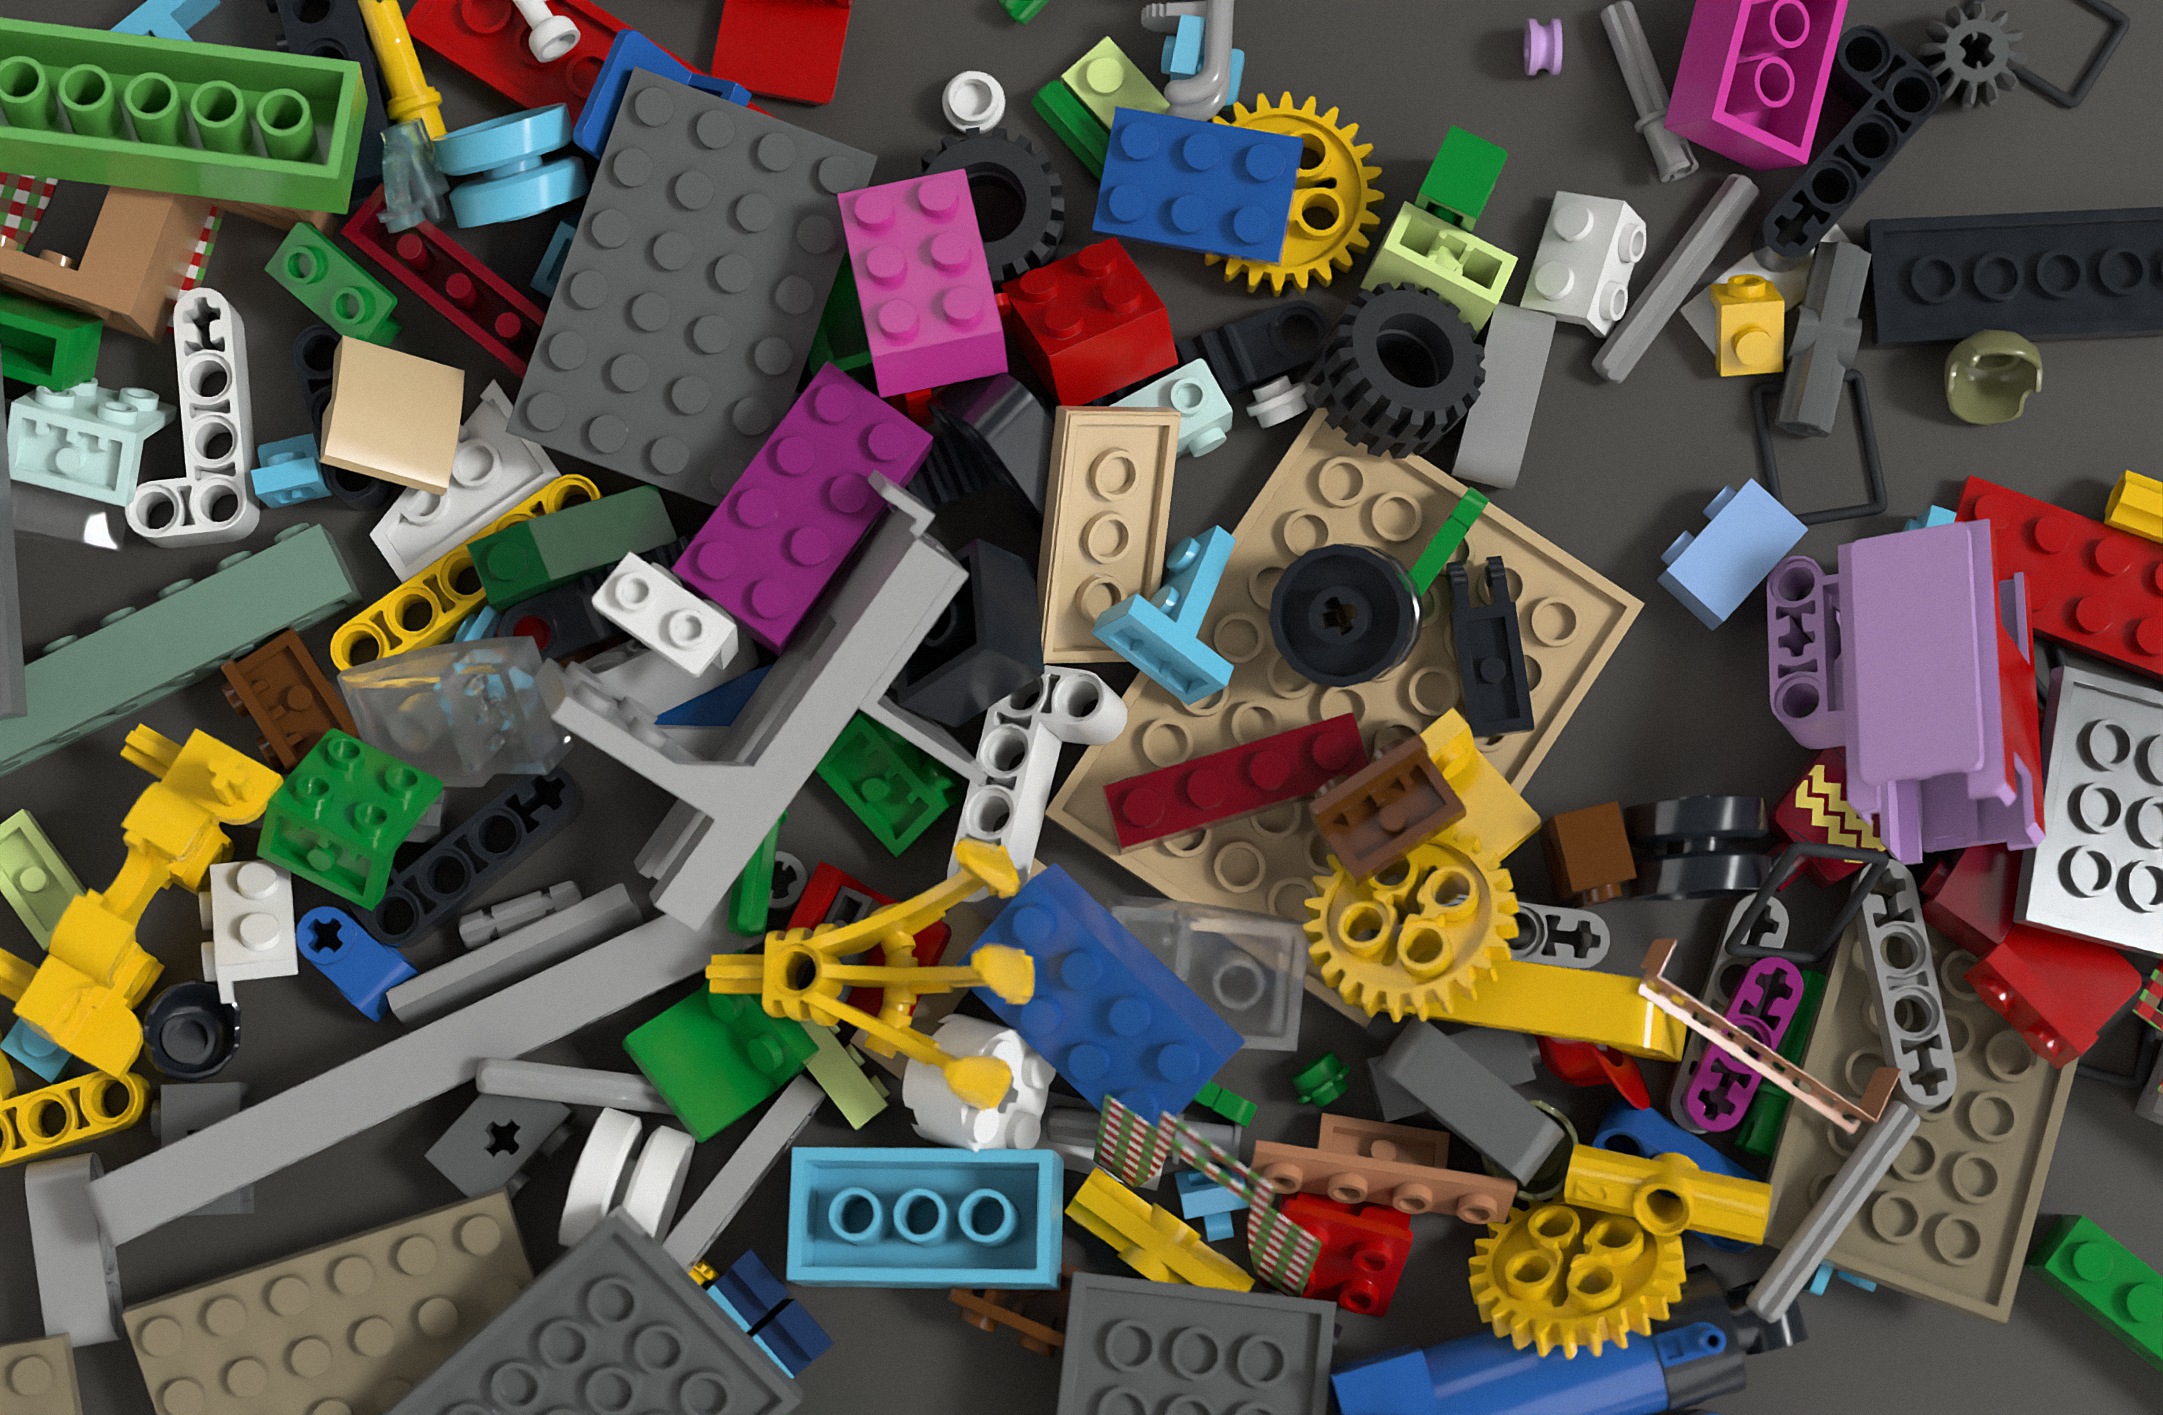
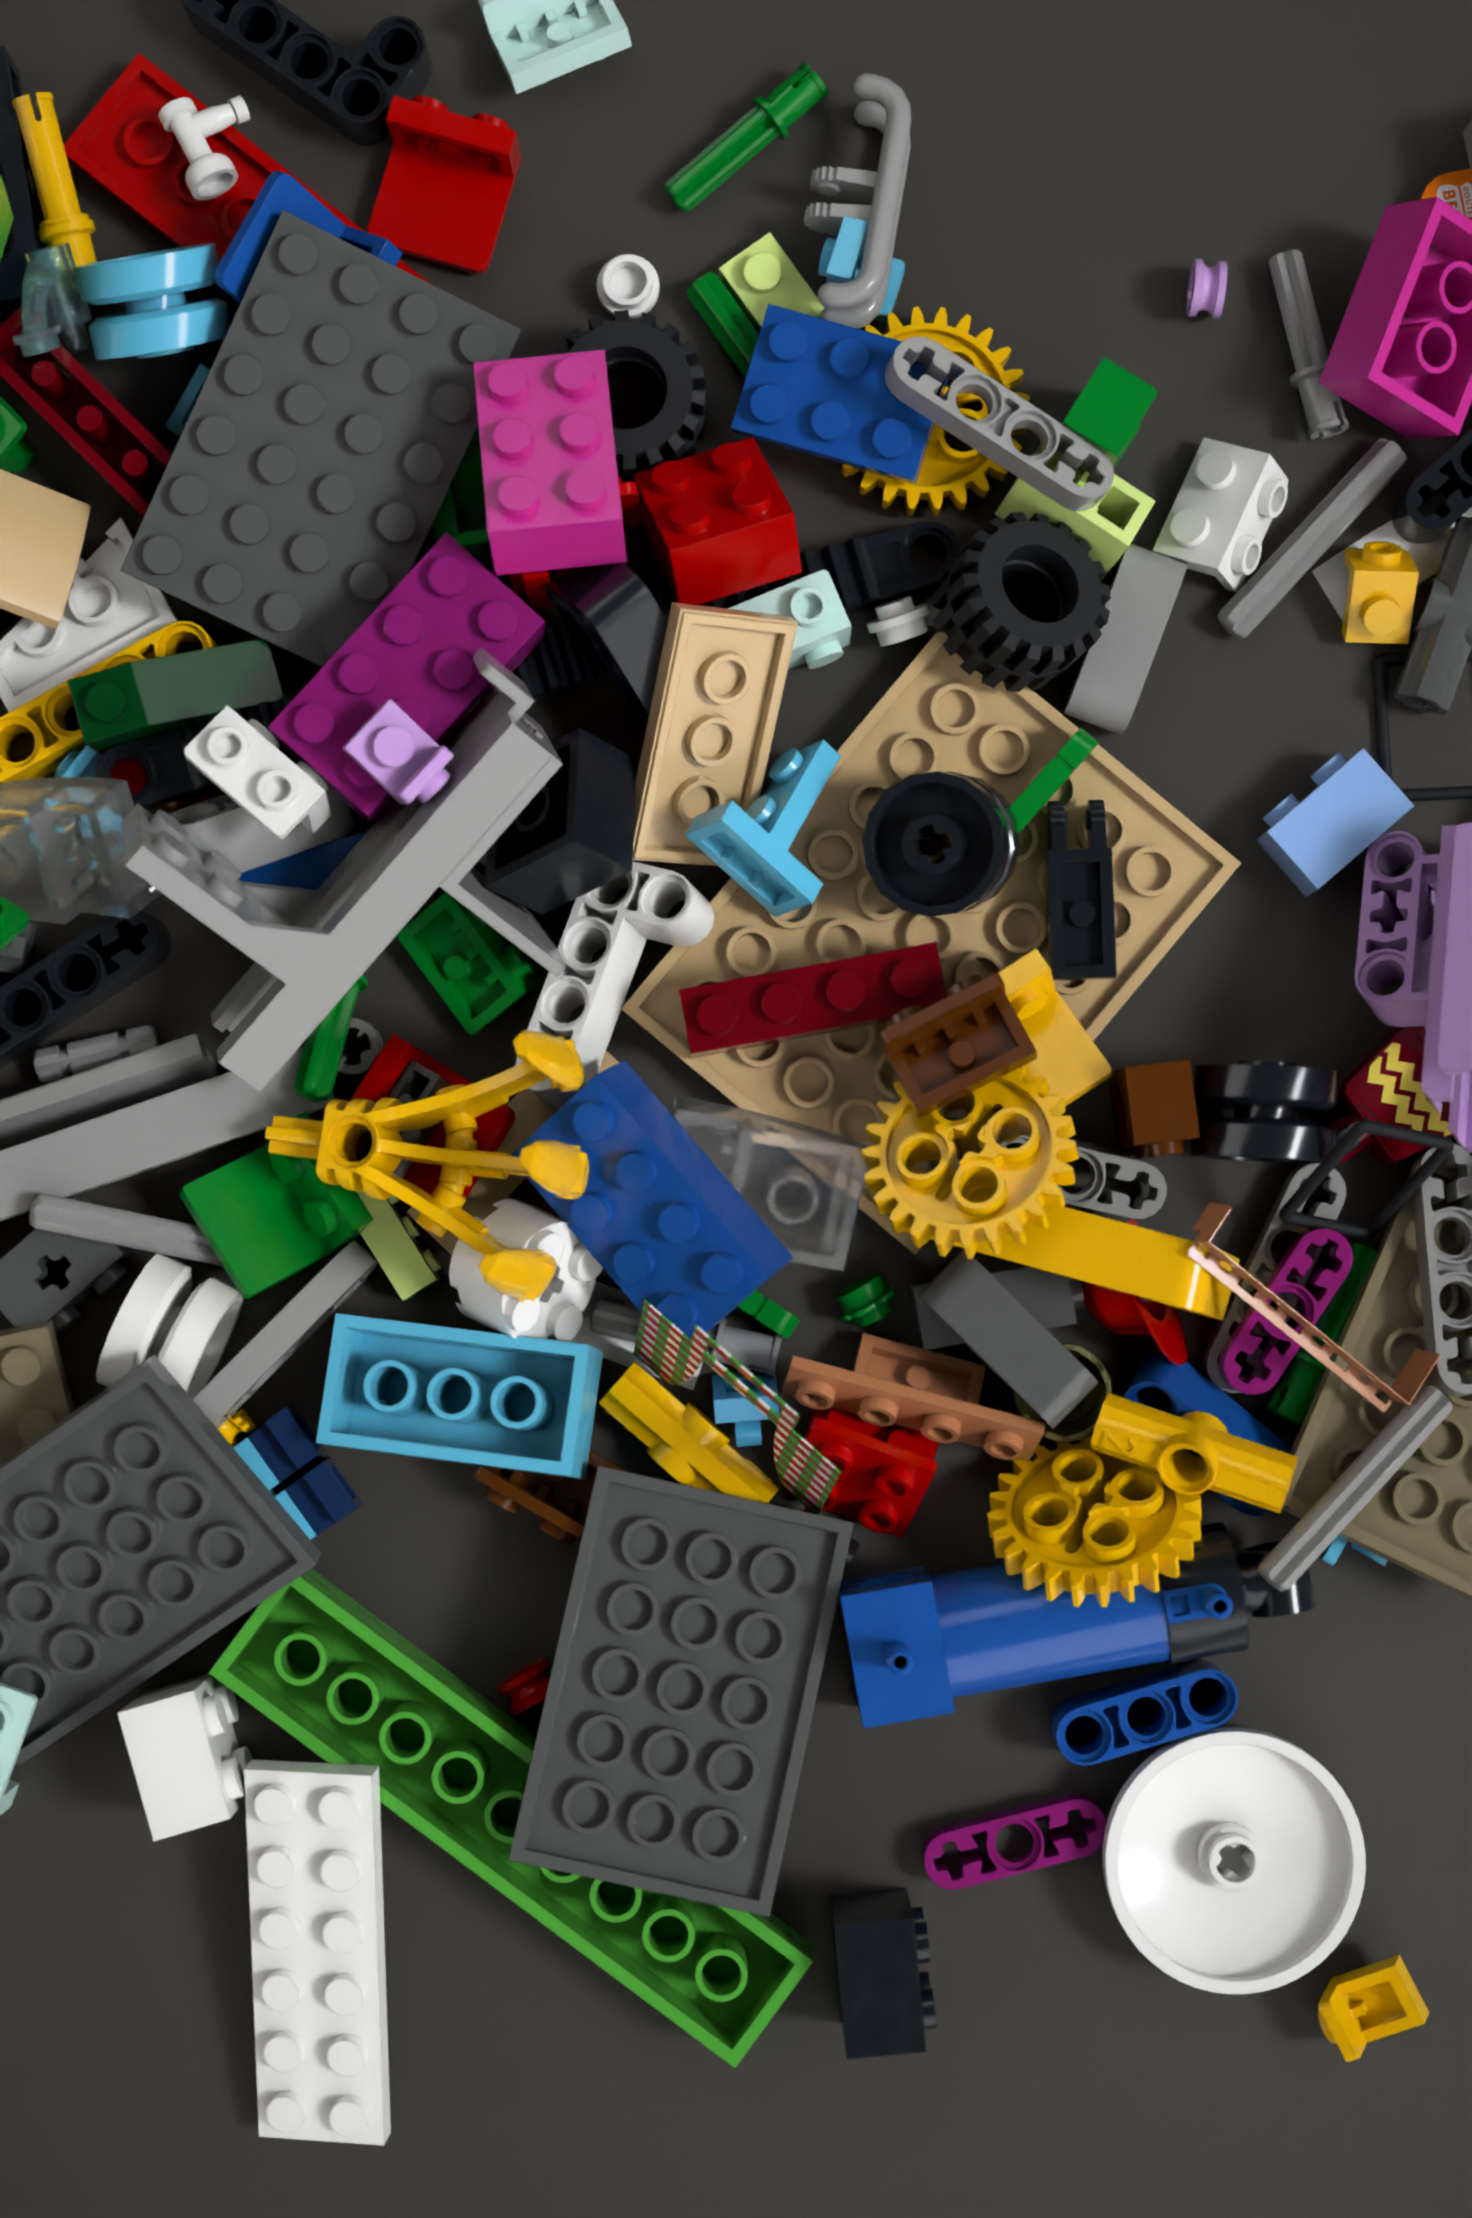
camera: 10 degrees right, 5 degrees up
none -> lavender bracket [342,699,454,804]
none -> light grey beam [885,336,1114,511]

